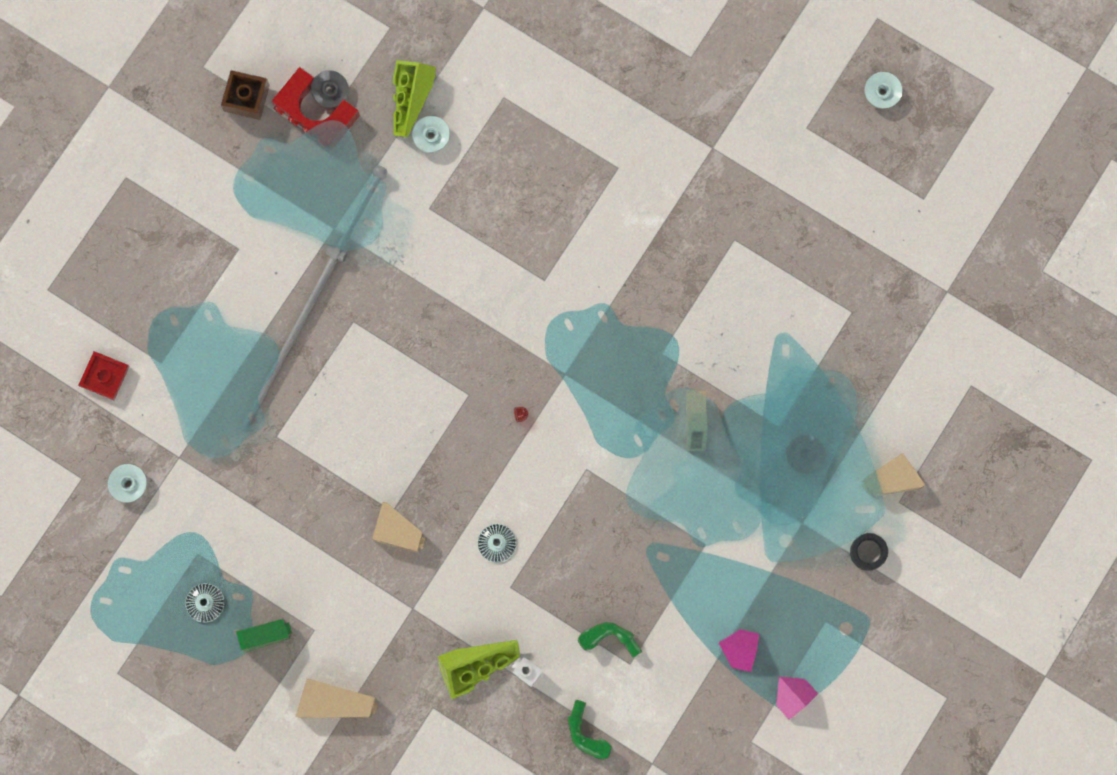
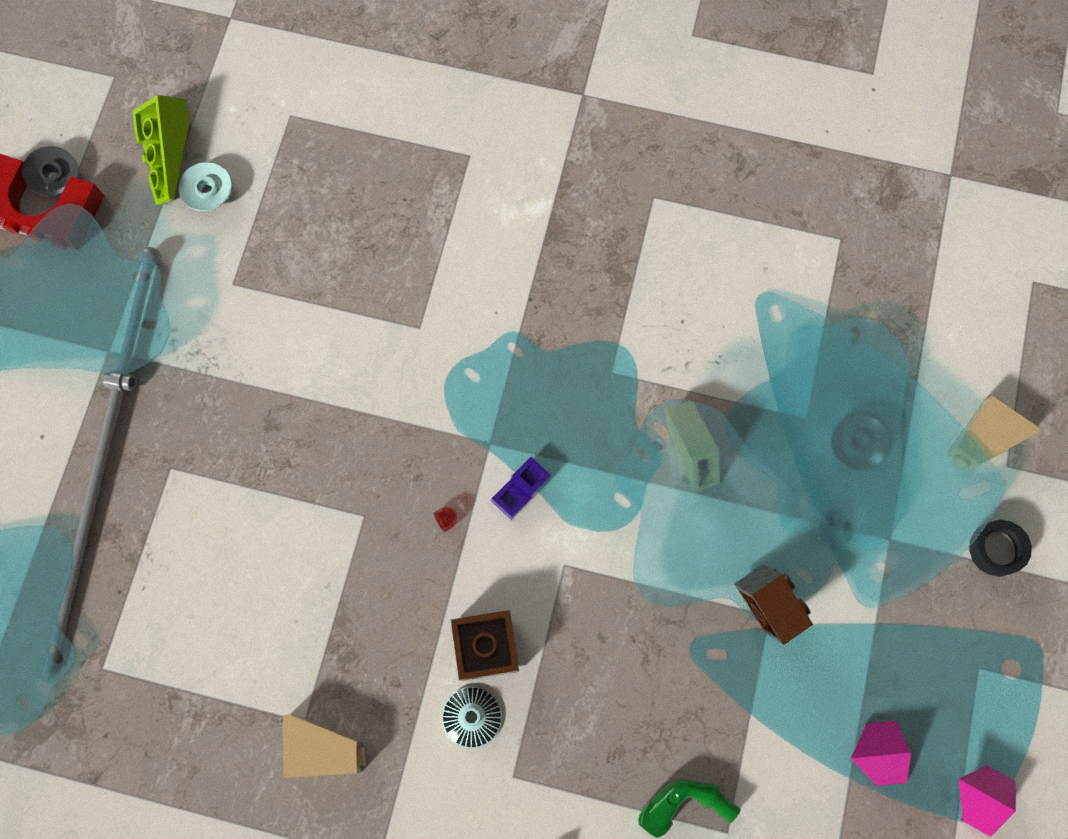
camera: 20 degrees left, 5 degrees down
none -> reddish brown brick [451,610,519,681]
none -> dark purple slope [491,457,552,520]
none -> reddish brown brick [734,565,813,645]

